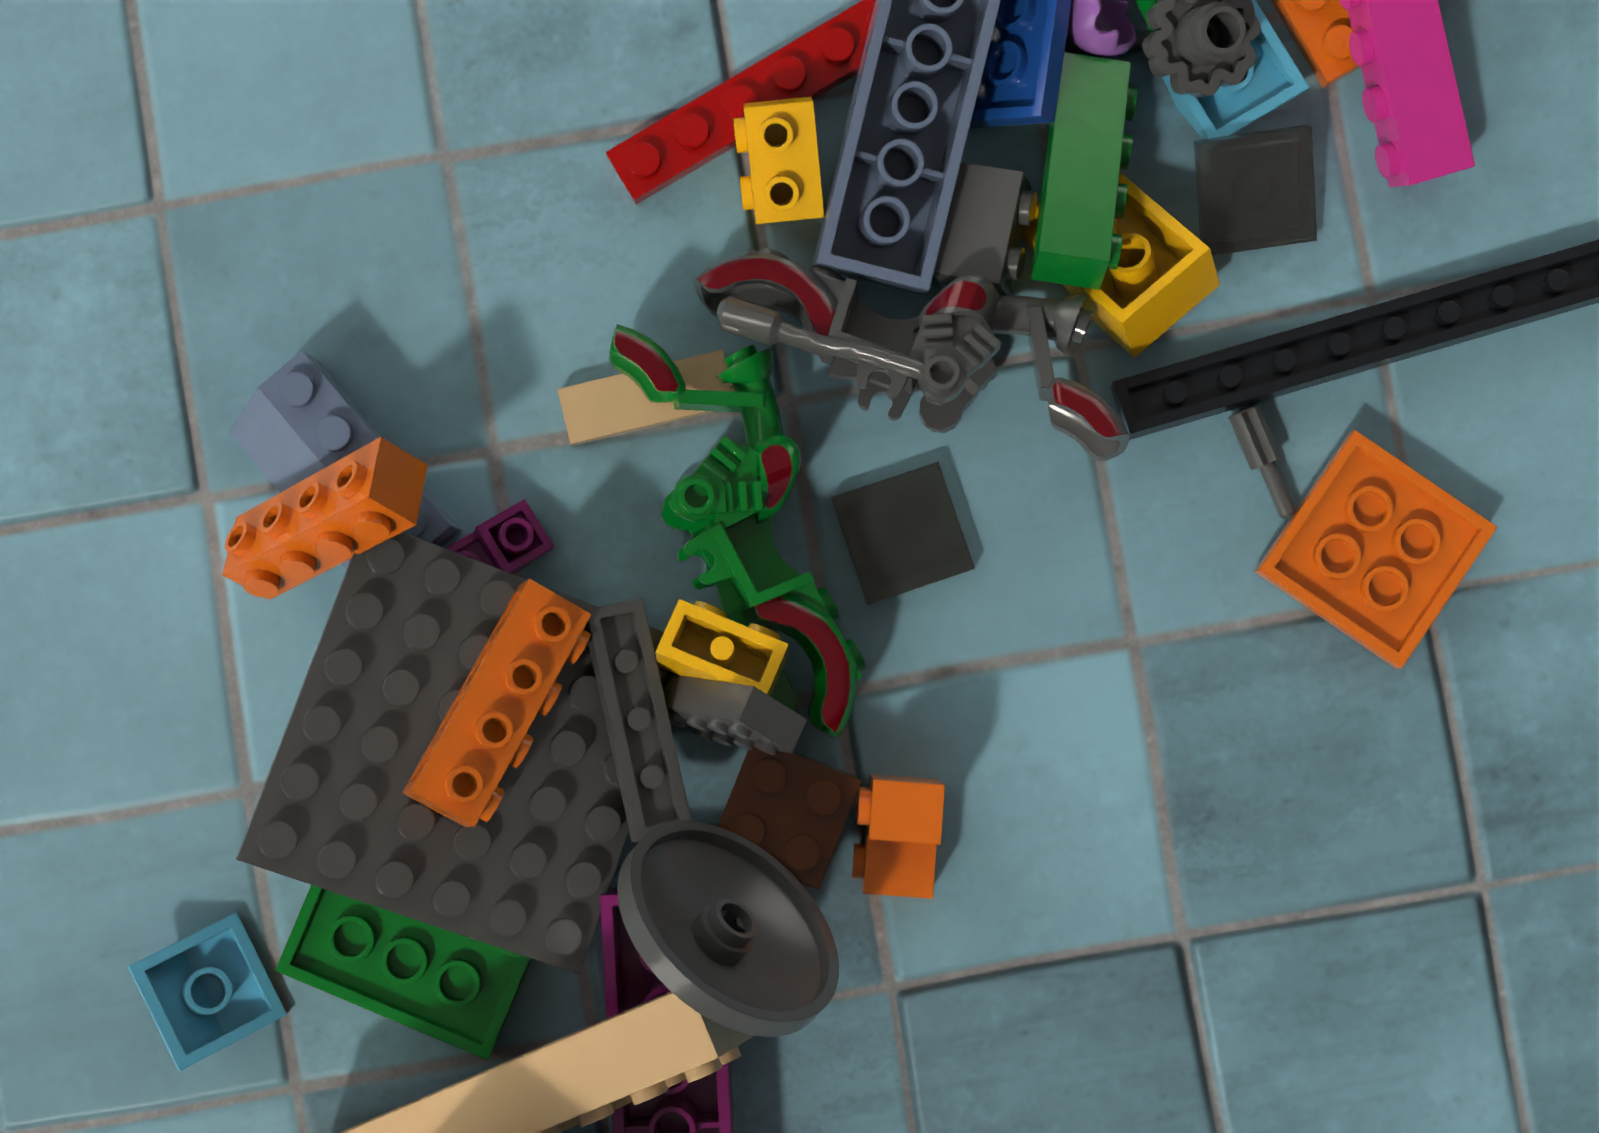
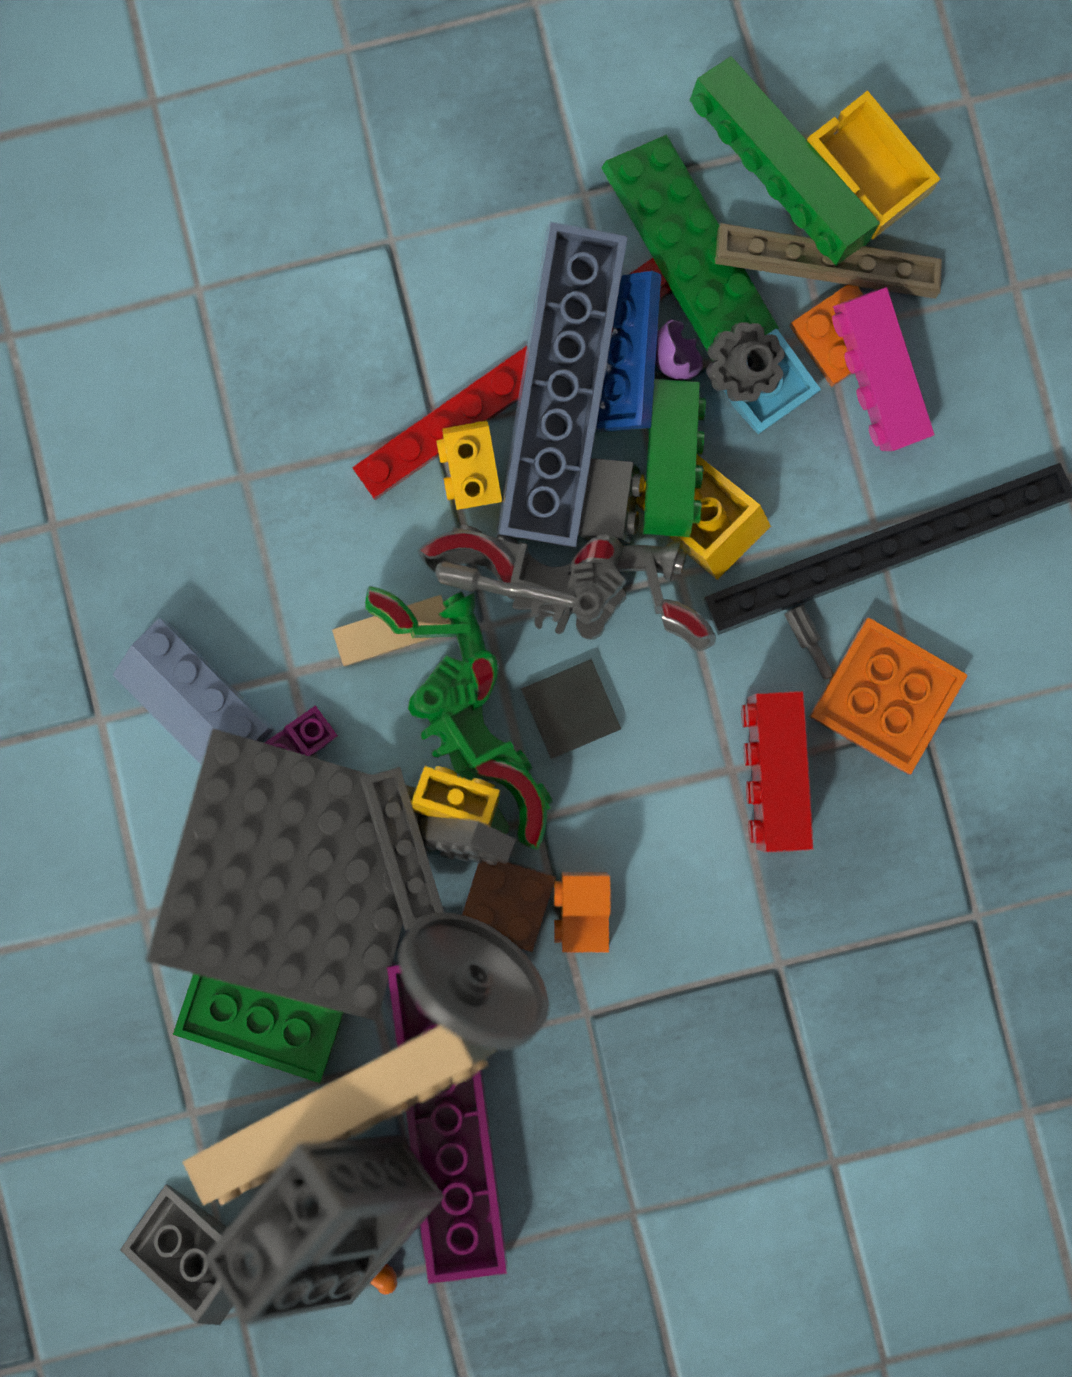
camera: 10 degrees left, 0 degrees up
medium azure slope [128,912,287,1072] -> none
orange brick [222,437,428,600] -> none
orange brick [402,578,592,827] -> none
clear smoke tile [1193,125,1317,255] -> none
none -> red brick [741,691,813,852]

